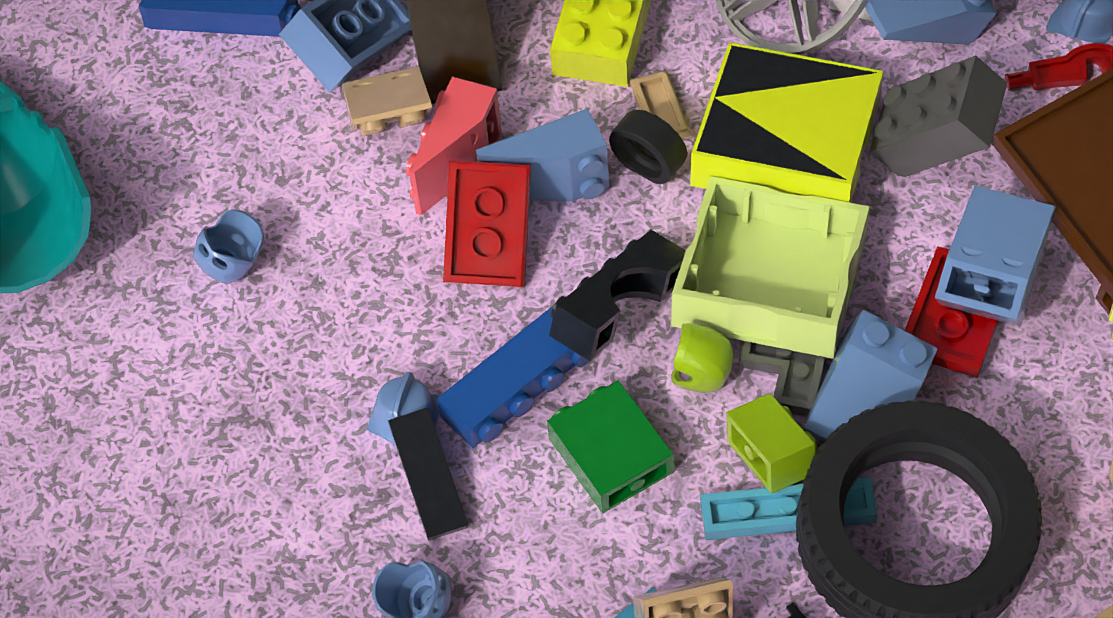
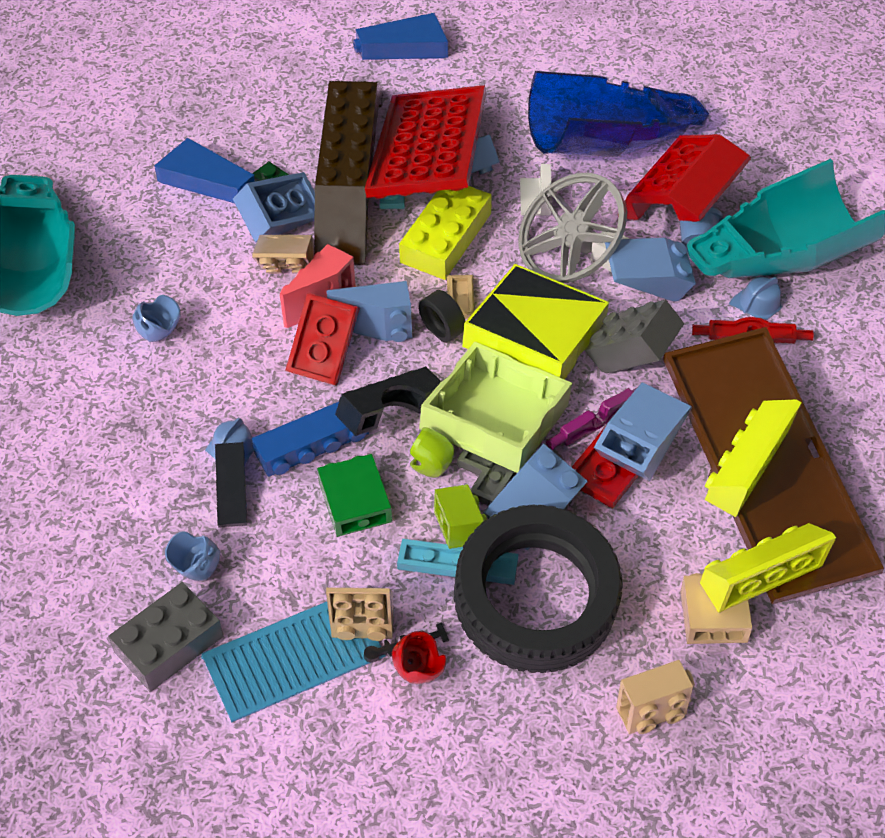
camera: 10 degrees right, 5 degrees down
none -> magenta piece [546,387,638,450]

